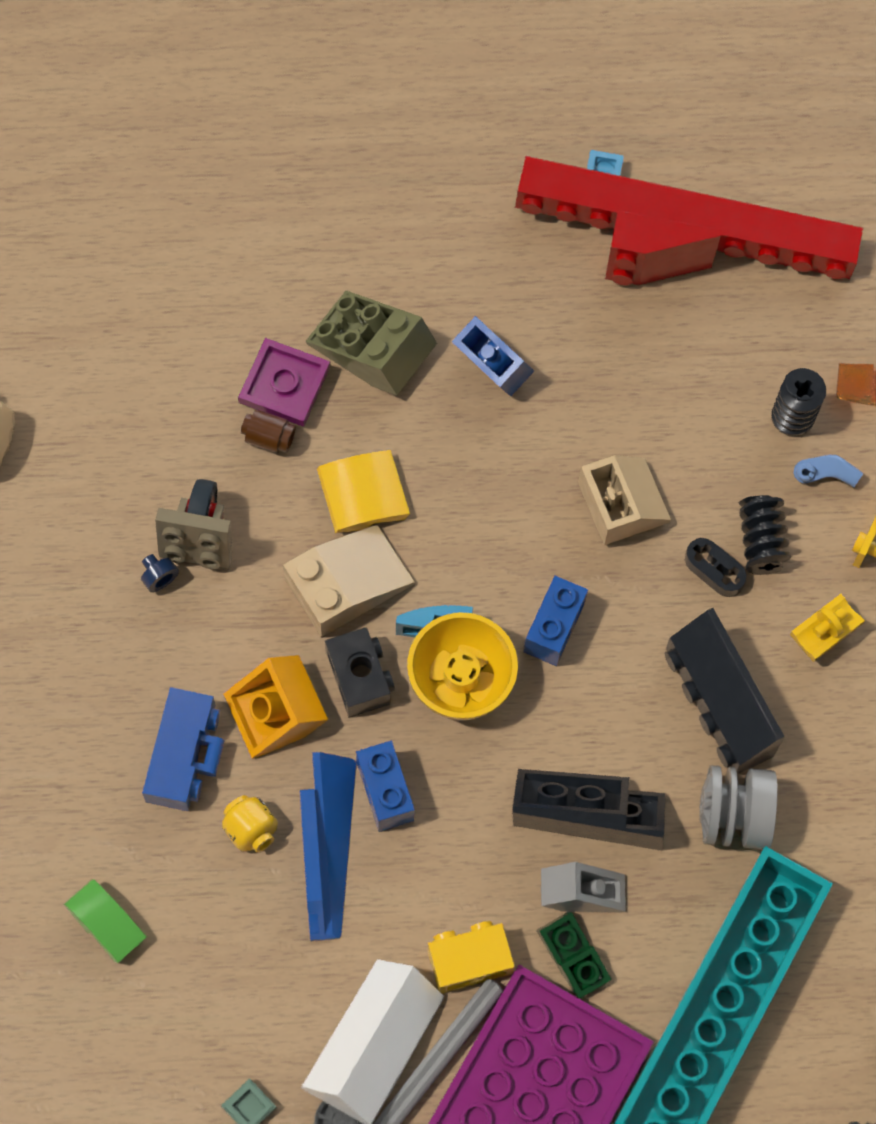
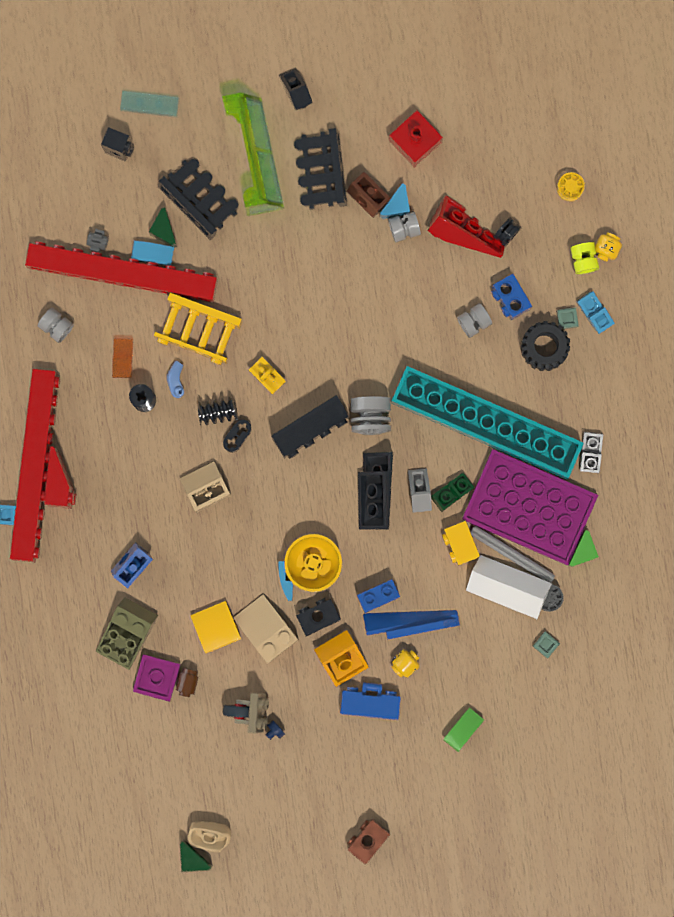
camera: 90 degrees left, 15 degrees up
blue brick [523,576,588,667] -> none

